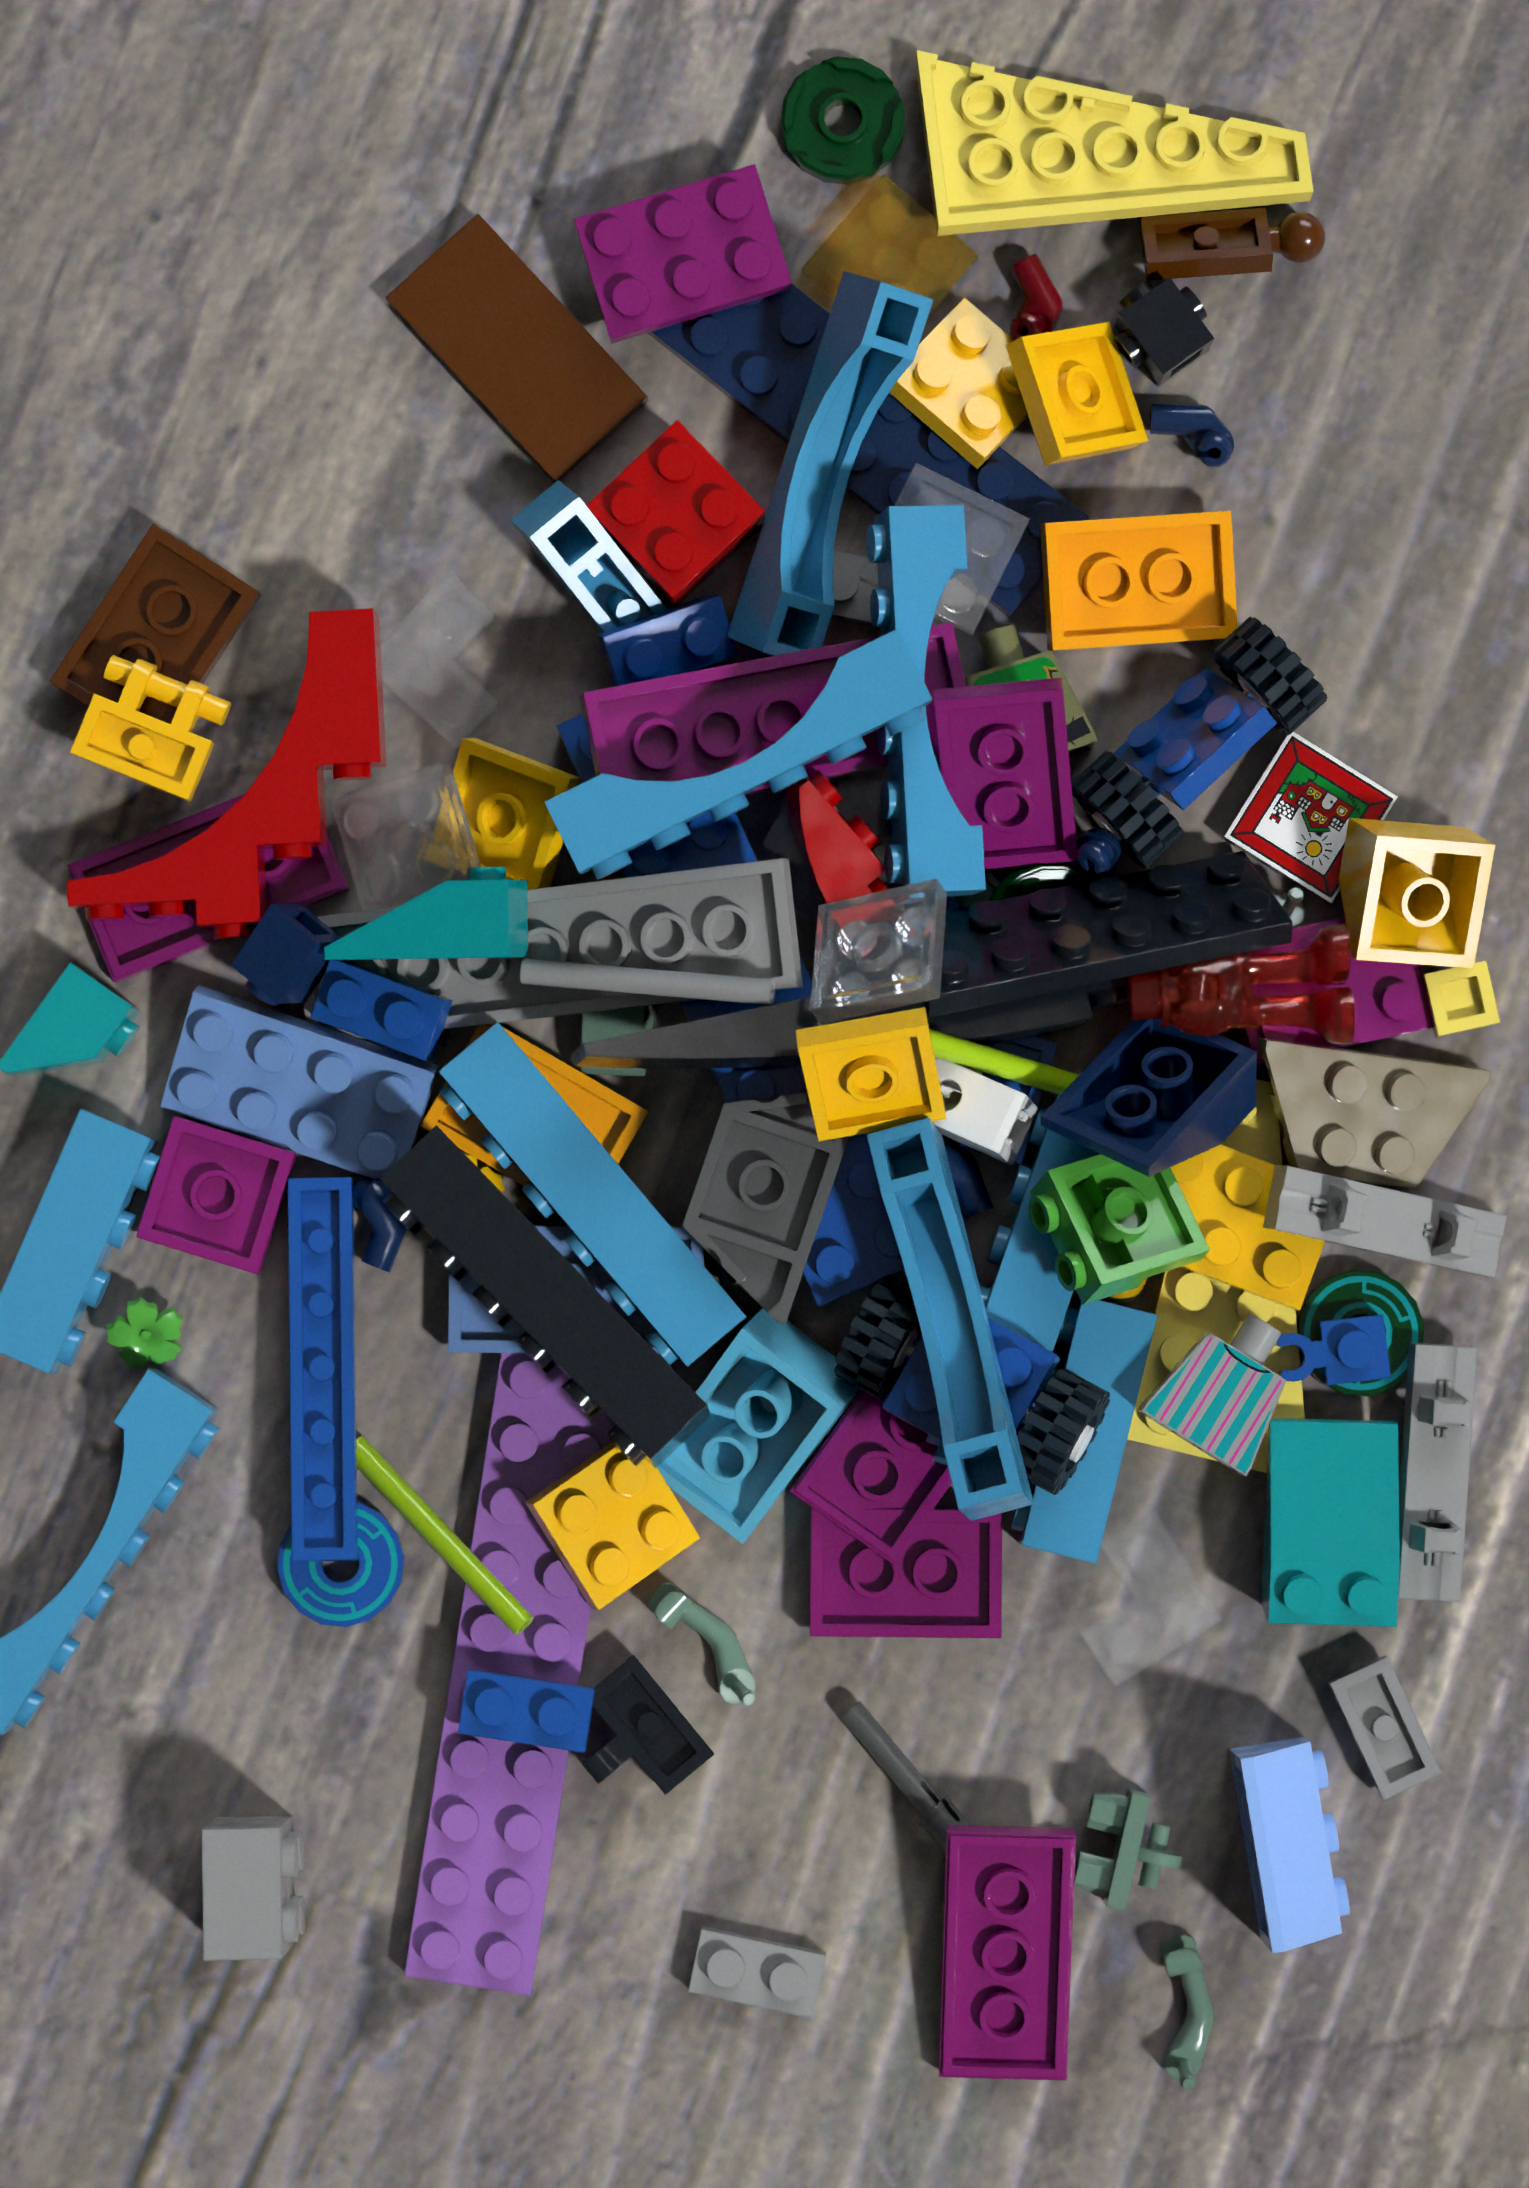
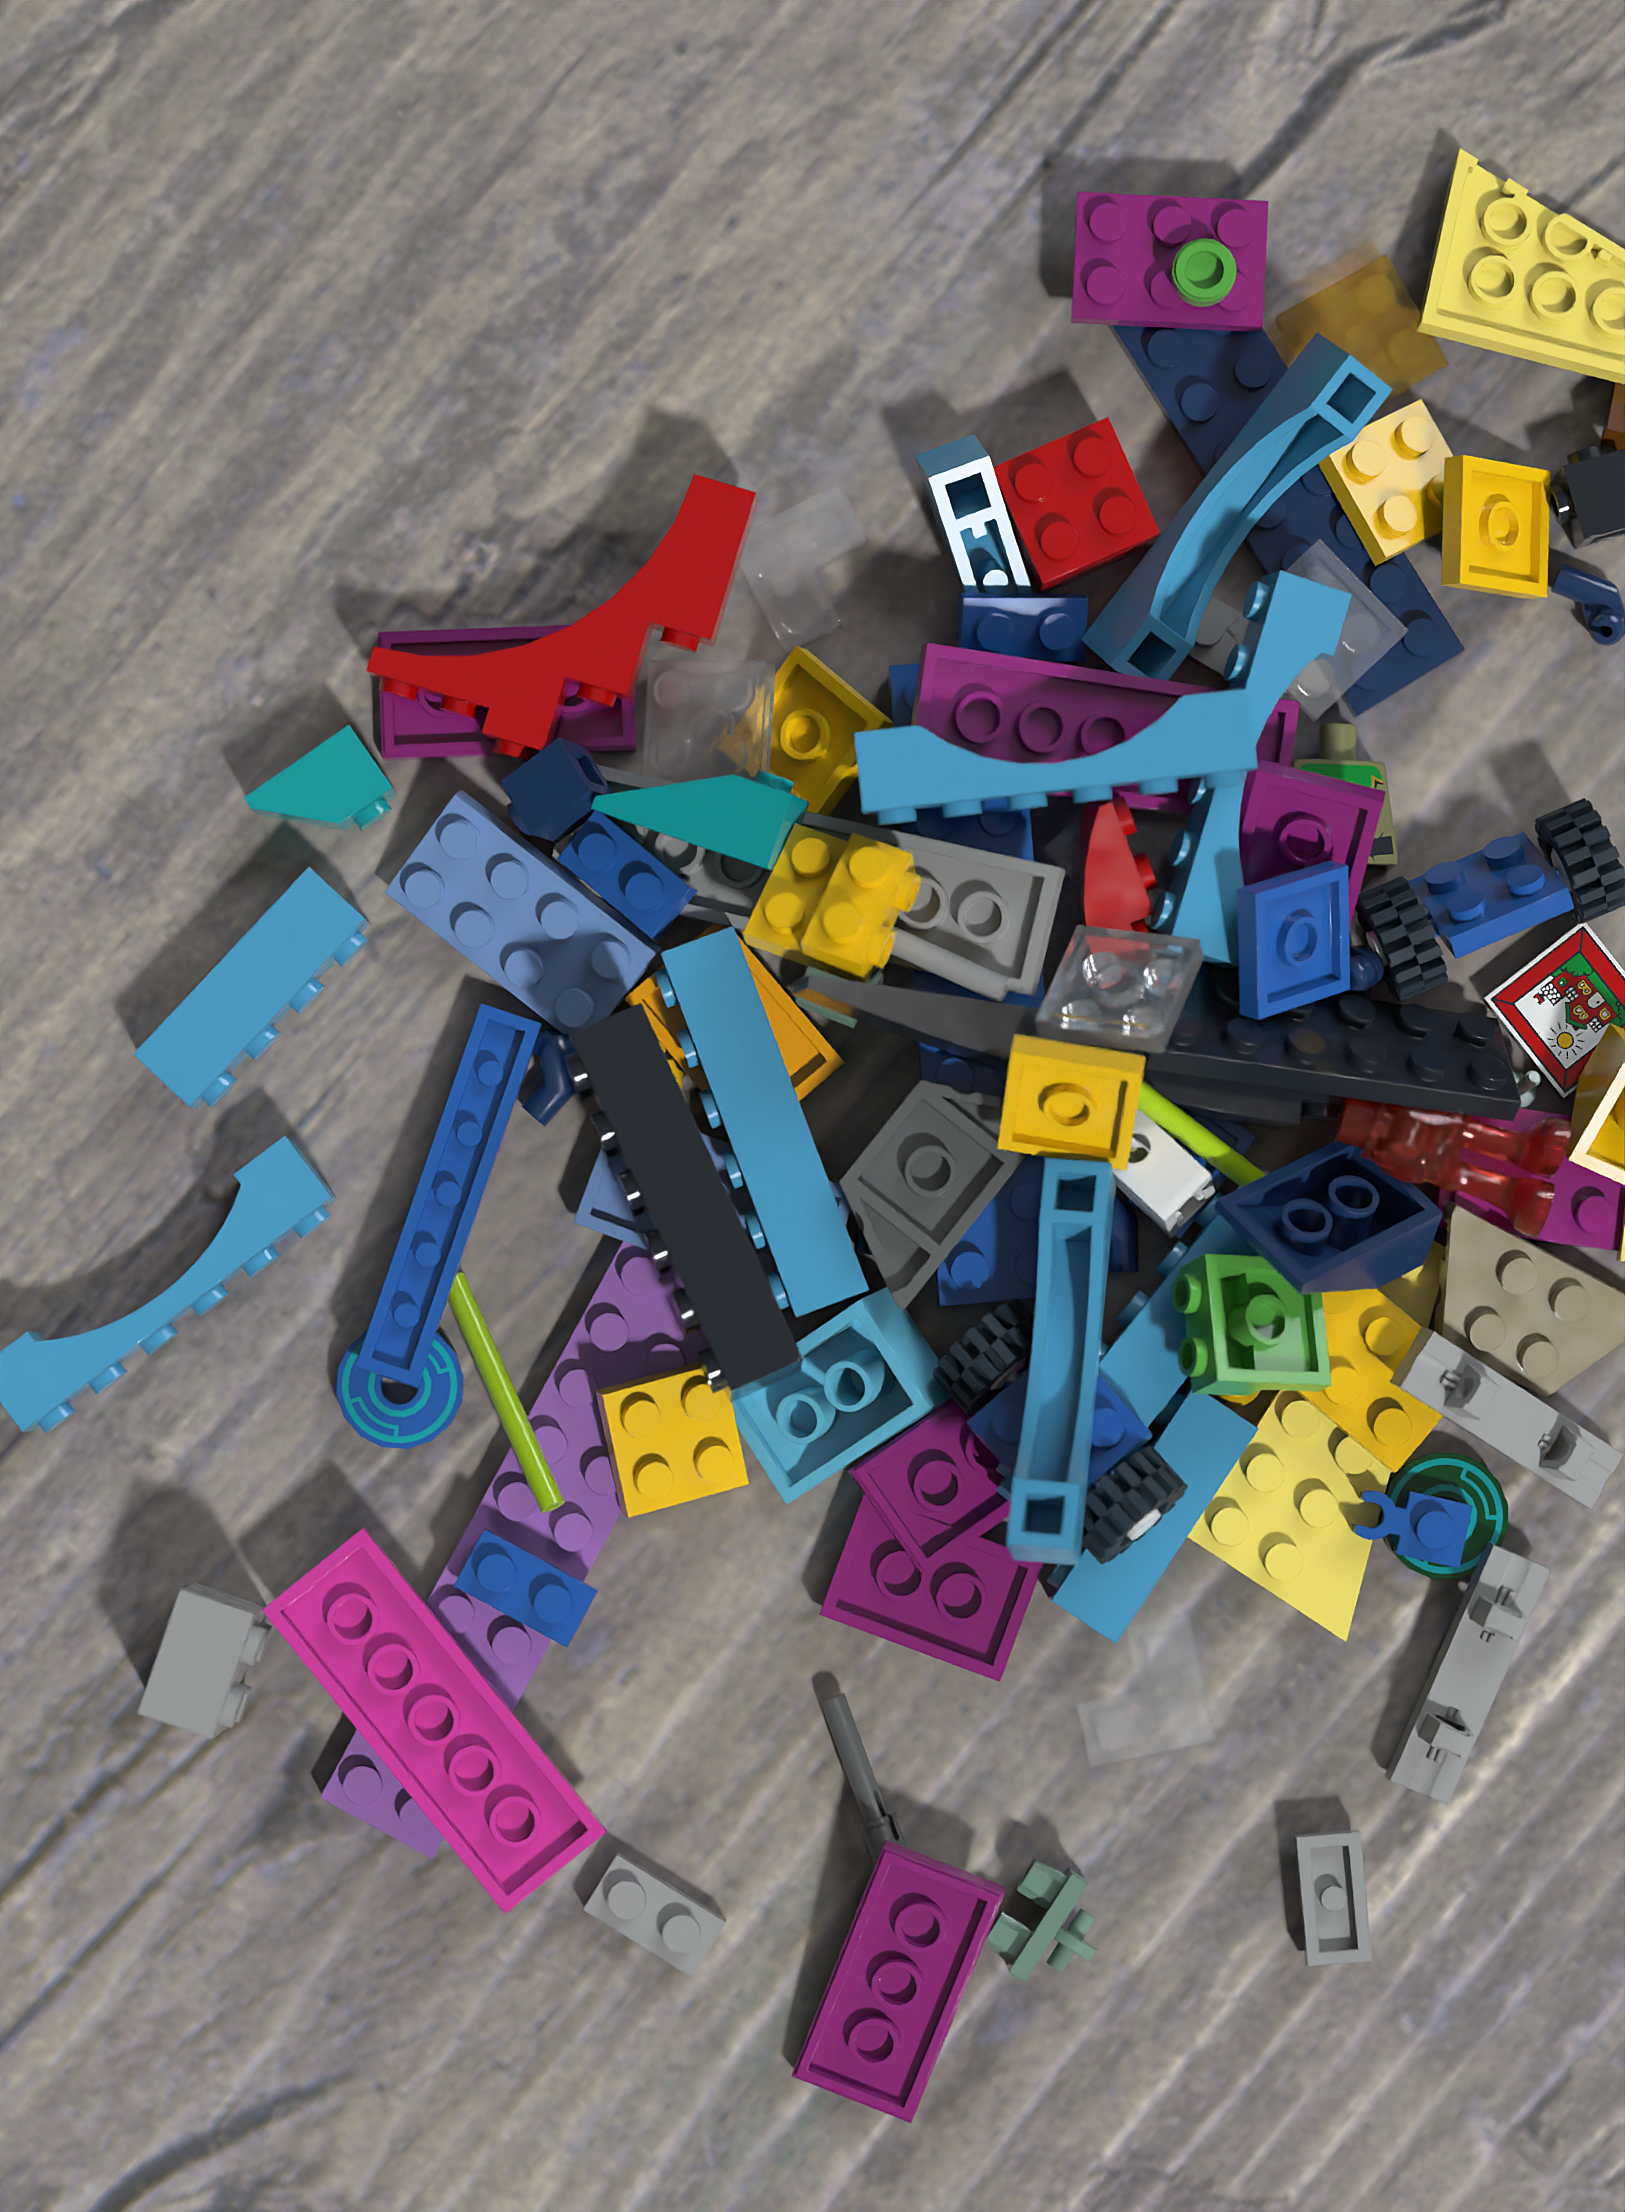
camera: 15 degrees right, 0 degrees up
reddish brown plate [49,523,261,724] -> none
yellow plate [70,655,231,802] -> none
bright green plant [106,1297,183,1369] -> none
magenta plate [136,1116,297,1275] -> none
reddish brown tile [385,213,648,483] -> none
black plate [582,1654,714,1795] -> none
sand green piece [647,1582,756,1706] -> none
dark green tile [780,56,905,185] -> none
dark red arm [1010,254,1063,341] -> none
light orange plate [1040,511,1238,651] -> none
torso [1137,1313,1286,1476] -> none
sand green piece [1160,1935,1214,2089] -> none
light blue slope [1229,1737,1350,1953] -> none
teal slope [1261,1418,1400,1627] -> none
none -> dark pink plate [262,1527,607,1914]
none -> yellow plate [743,823,921,983]
none -> bright green tile [1171,239,1236,307]
none -> blue plate [1237,861,1350,1020]

